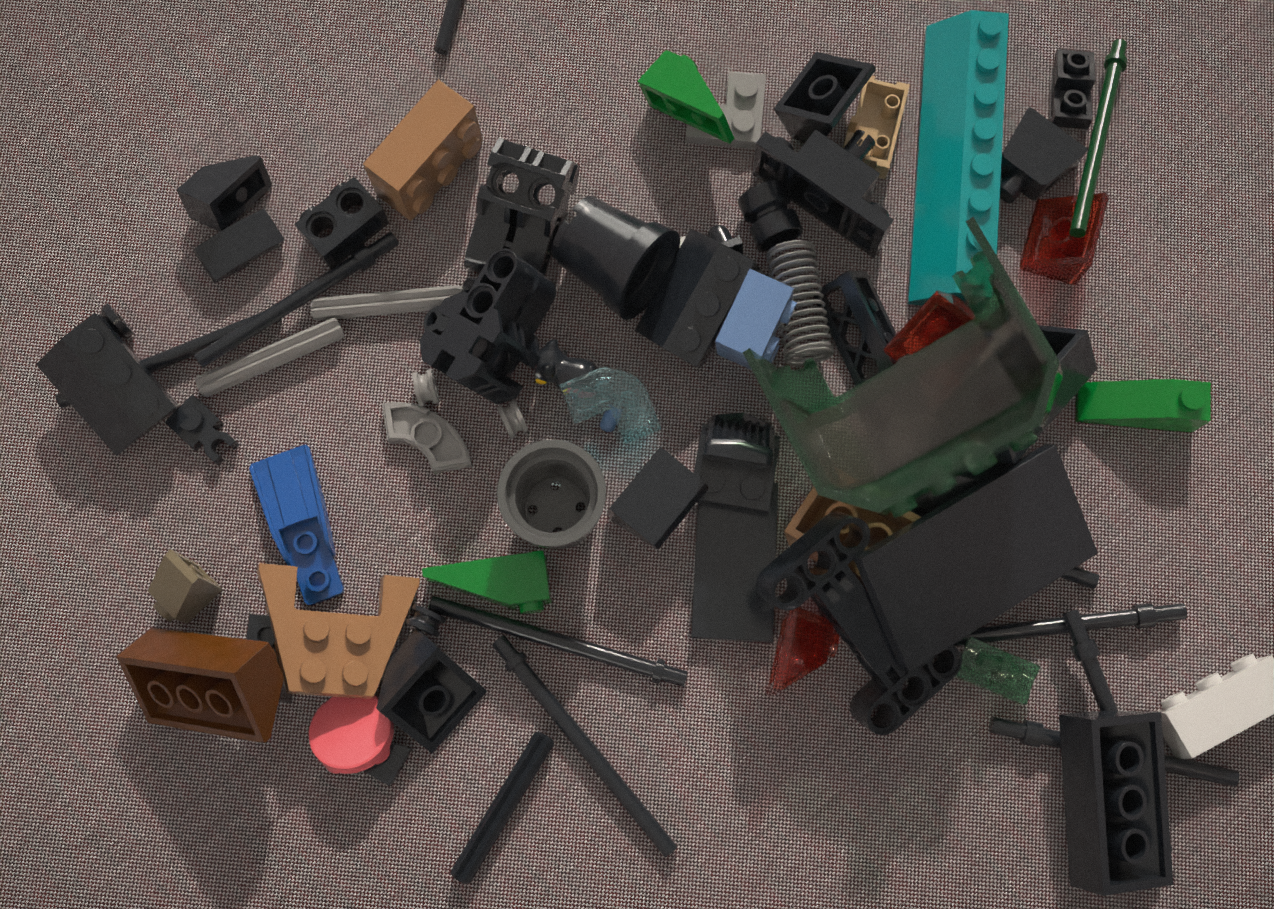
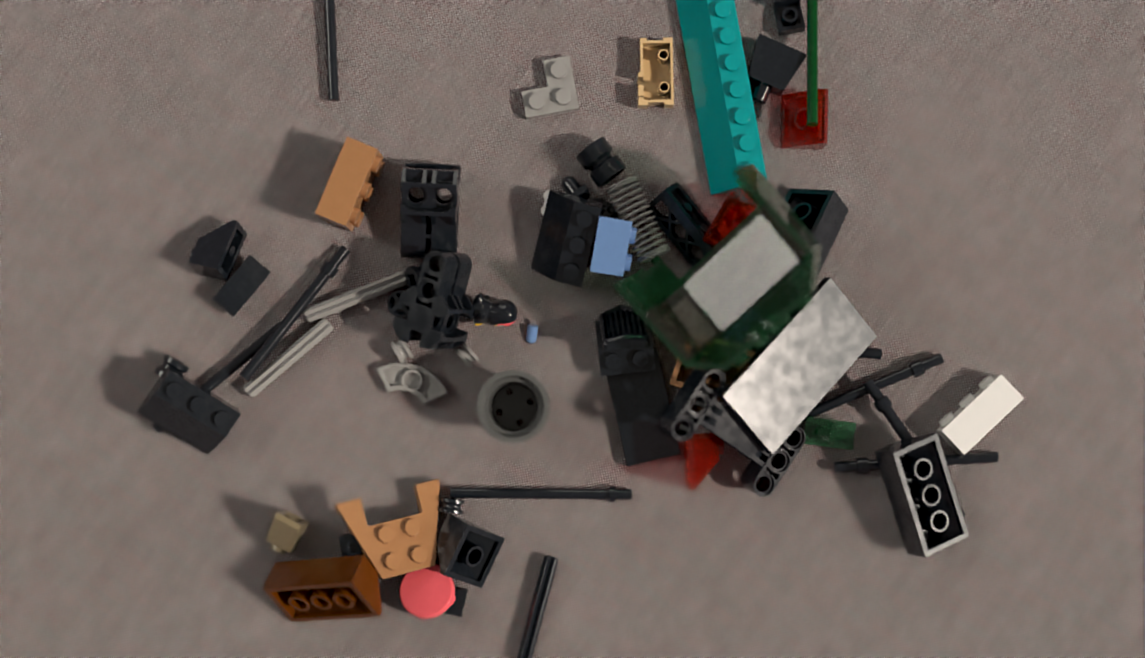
camera: 20 degrees left, 10 degrees up
black plate [164,394,240,466] -> none
blue piece [249,445,344,606] -> none
black brick [294,177,389,269] -> none
green slope [422,550,552,614] -> none
black bar [492,635,678,858] -> none
black piece [552,196,680,320] -> none
clear light blue plate [559,367,661,444] -> none
black slope [606,447,709,550] -> none
green slope [637,50,735,144] -> none
black brick [752,129,894,258] -> none
black slope [774,52,876,142] -> none
green slope [1075,379,1211,433] -> none

